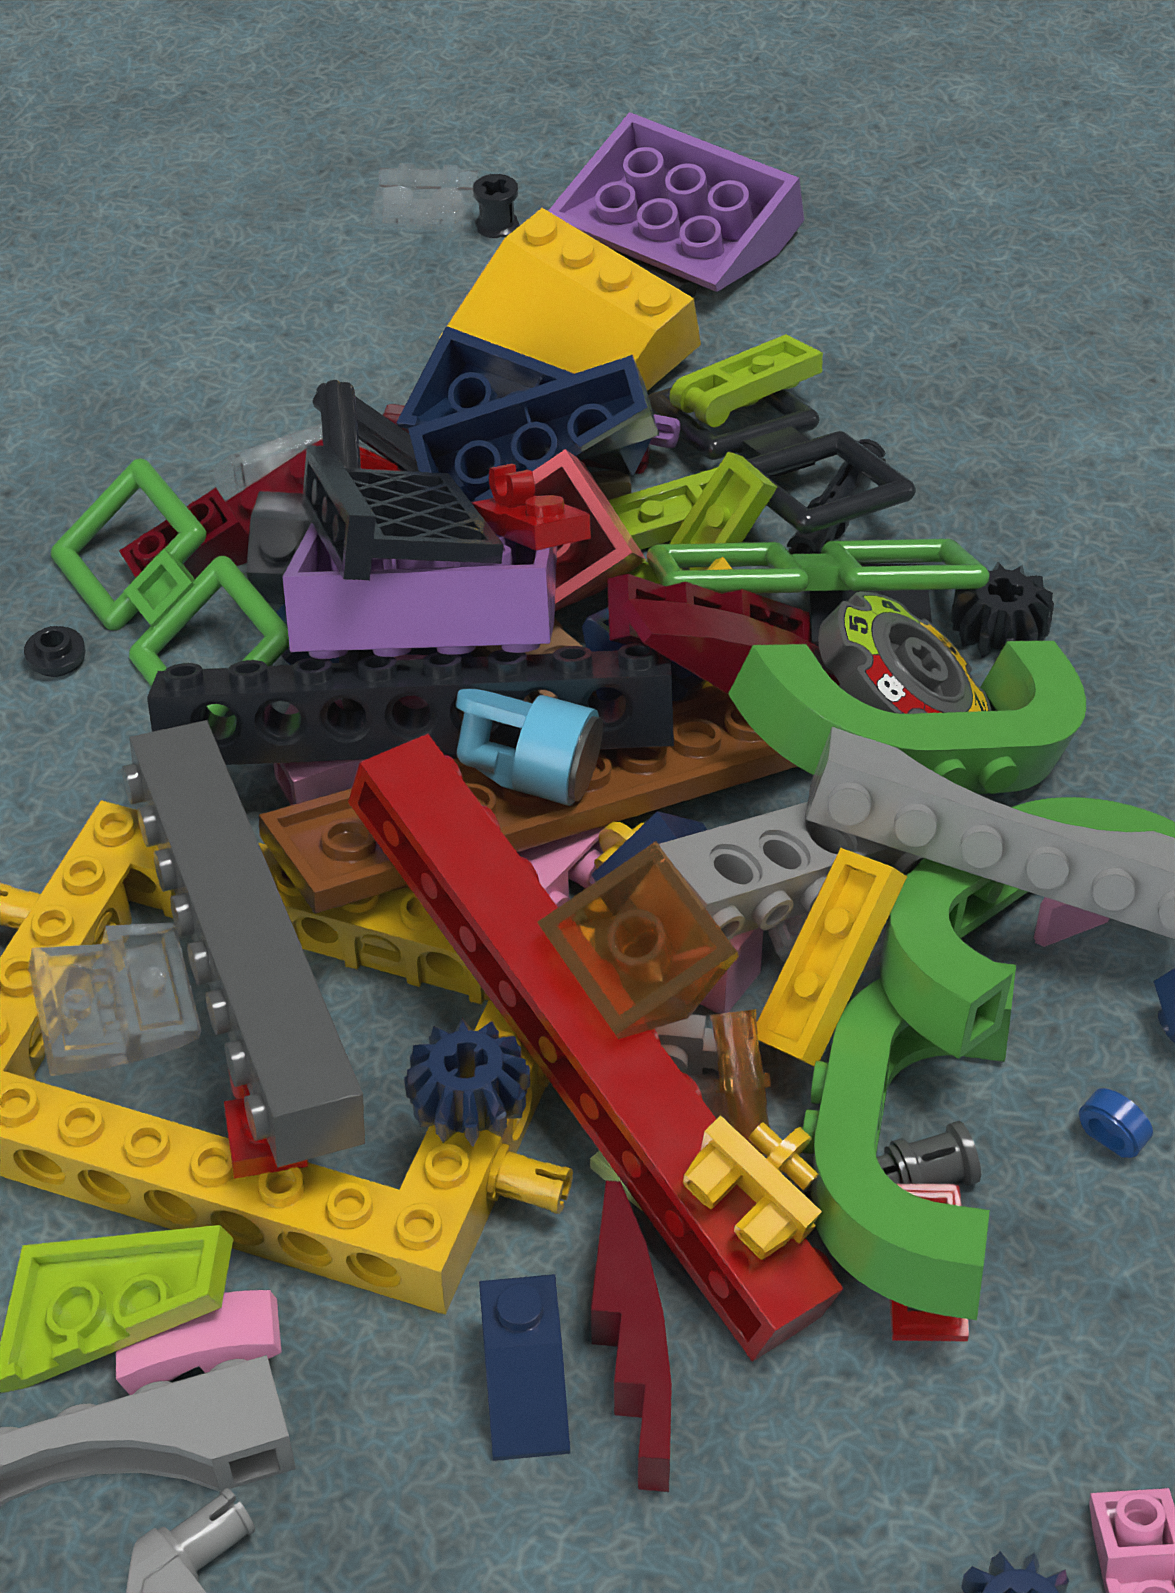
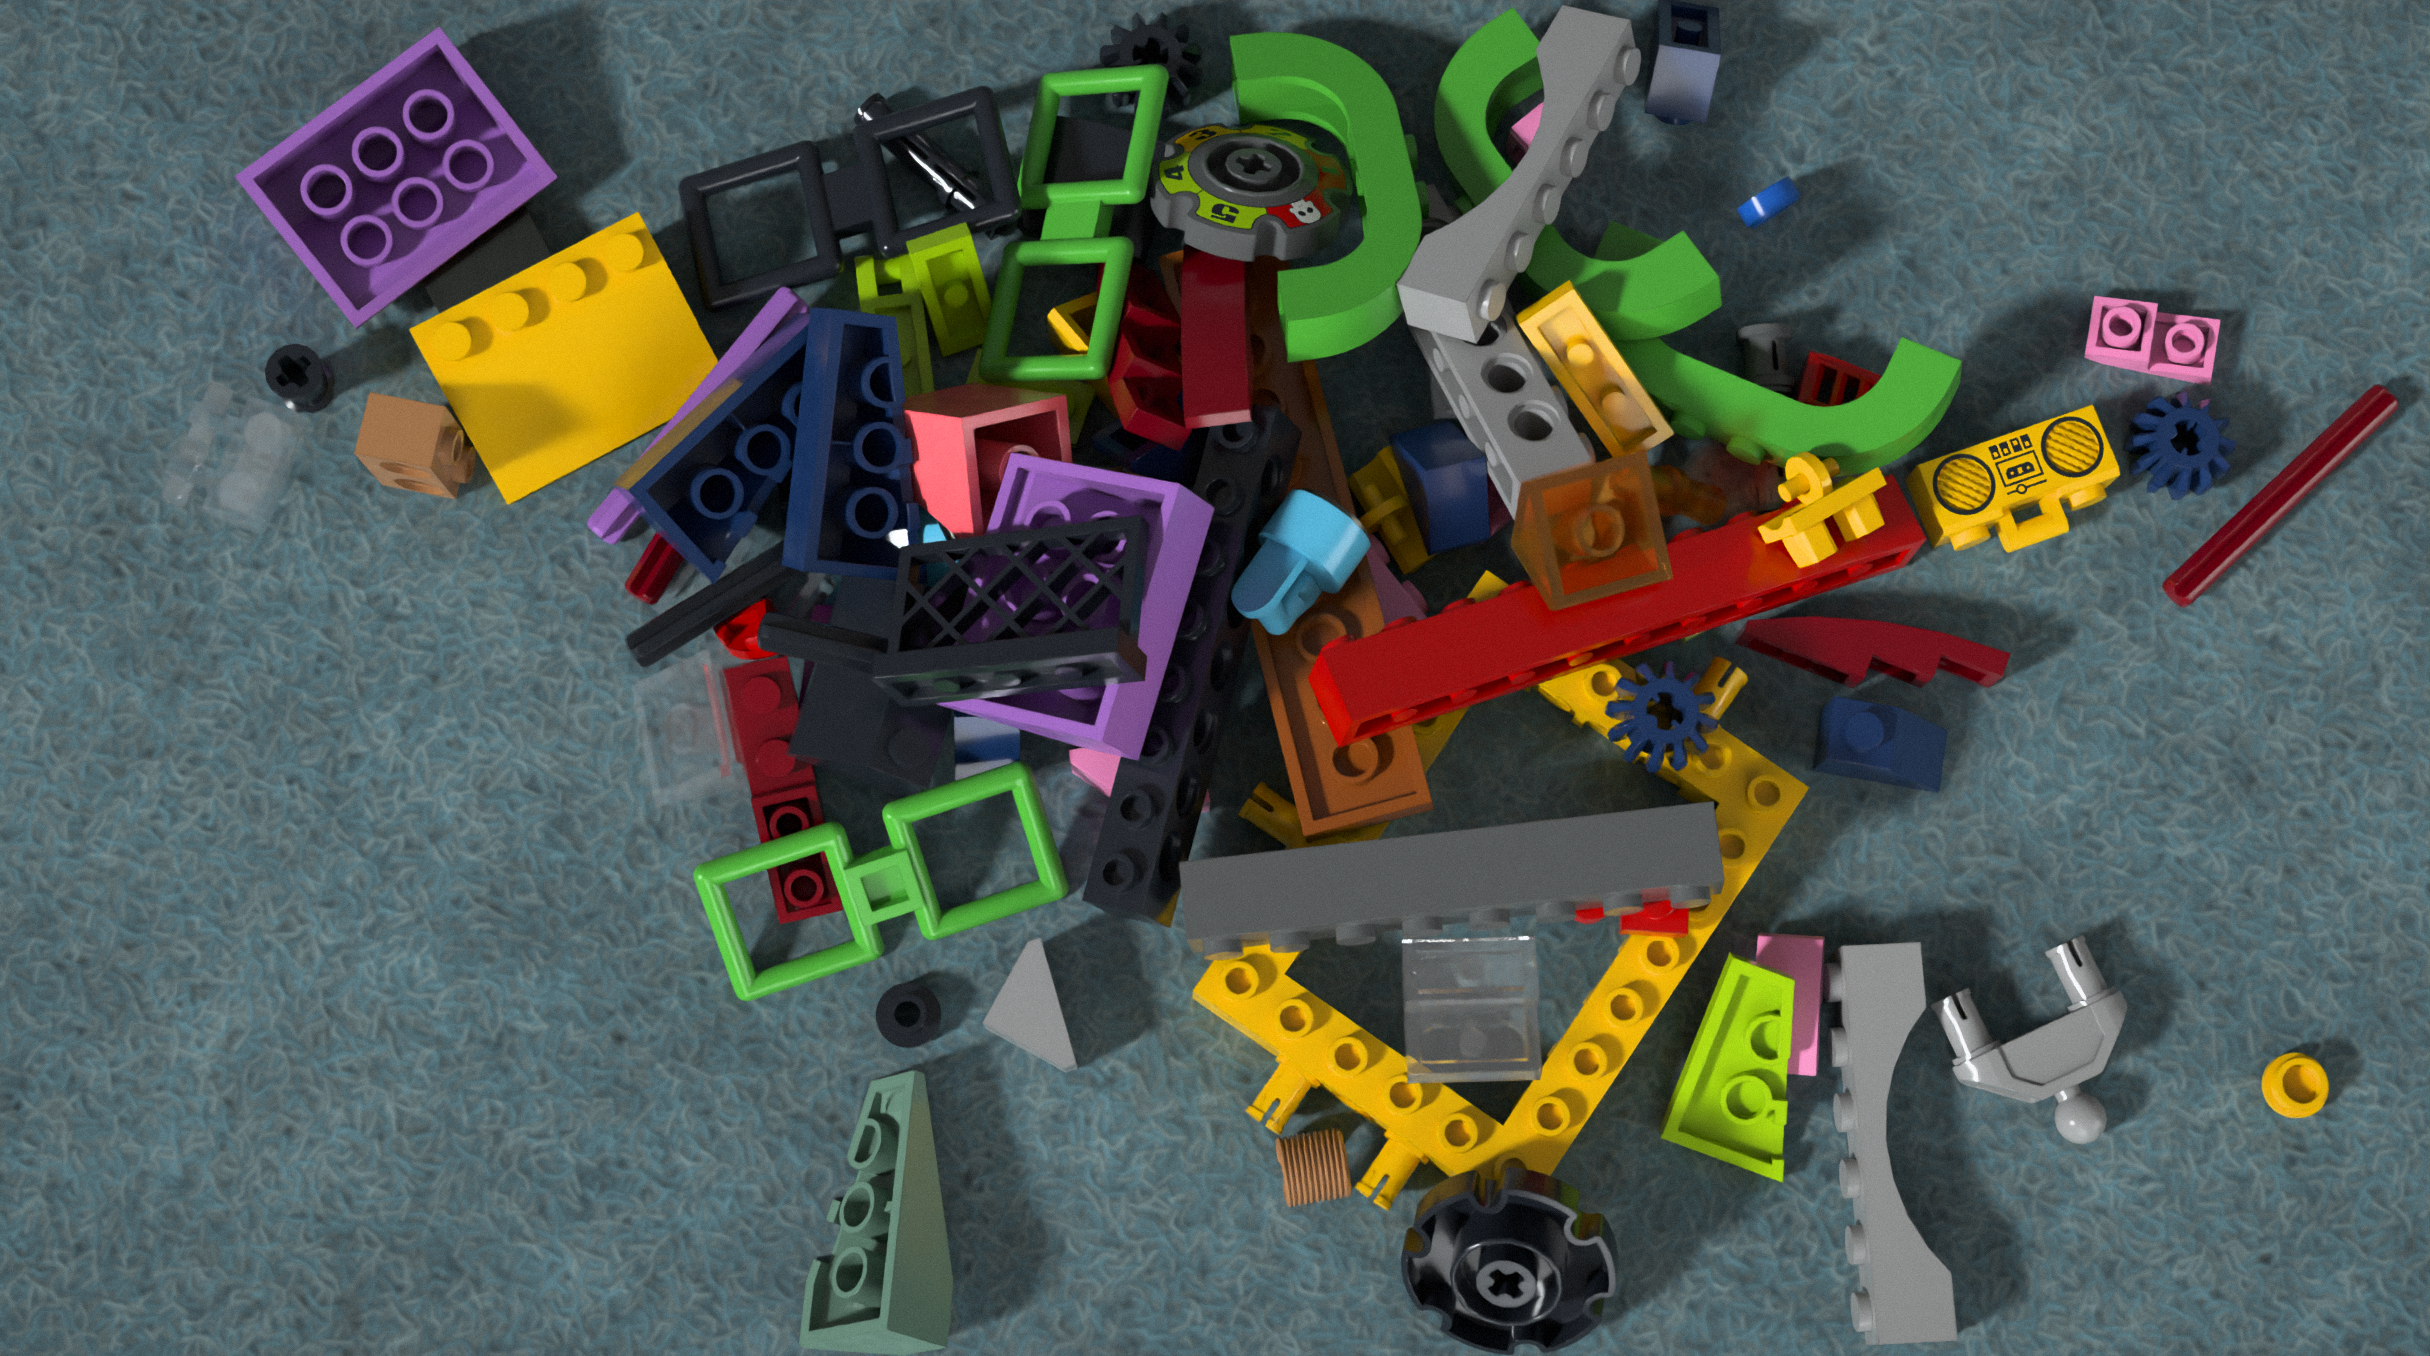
camera: 80 degrees left, 30 degrees up
red plate [471,464,591,551] -> none
lime plate [669,334,823,427] -> none
none -> medium nougat brick [354,392,476,499]
none -> light grey slope [983,938,1078,1073]
none -> yellow piece [1905,405,2120,553]

